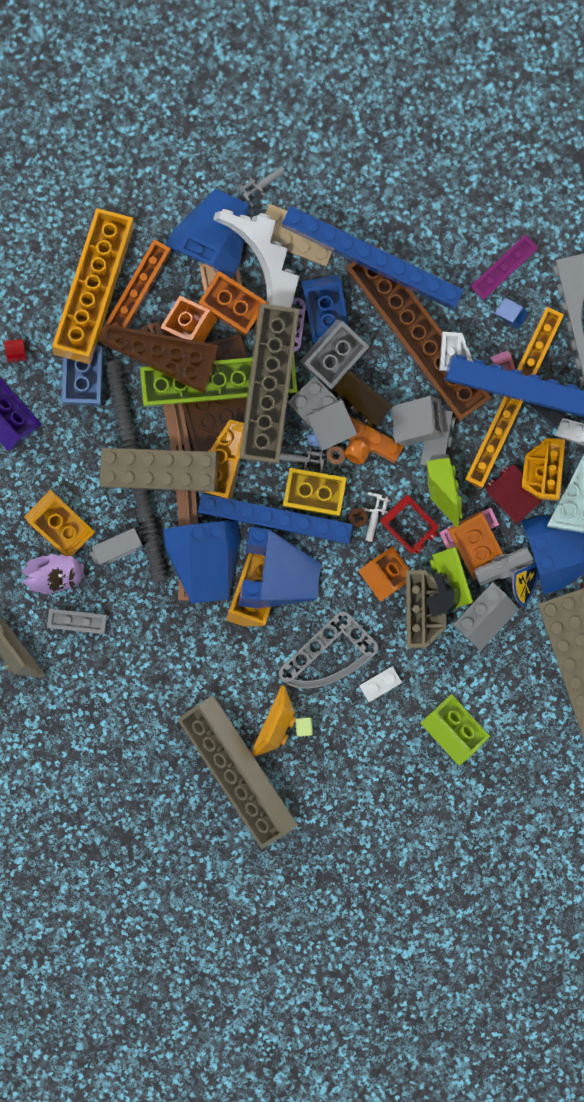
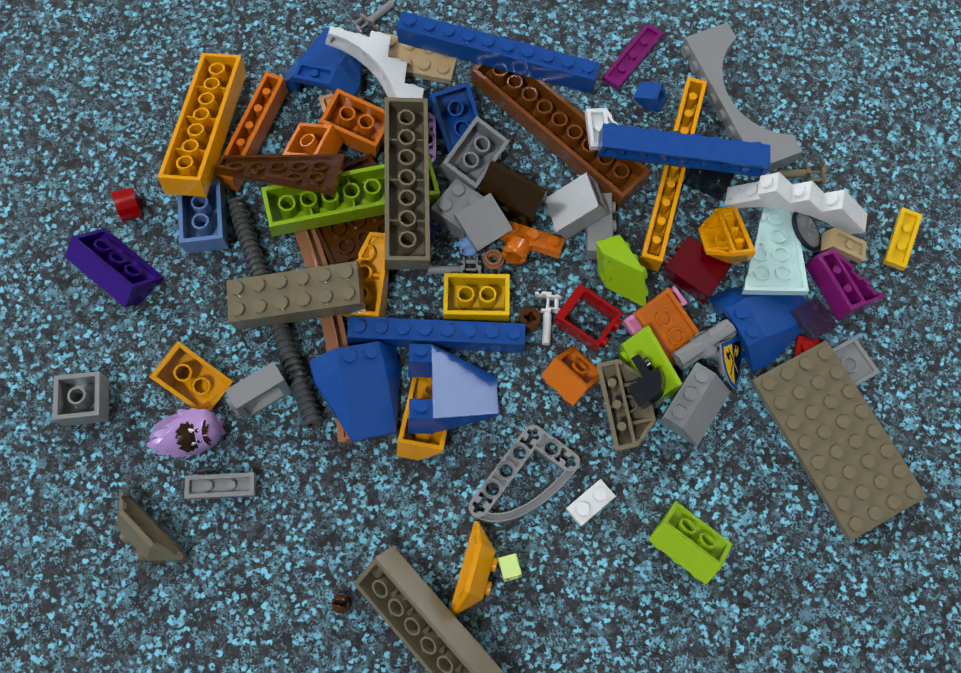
camera: 10 degrees left, 15 degrees down
none -> reddish brown hinge [331,594,351,614]

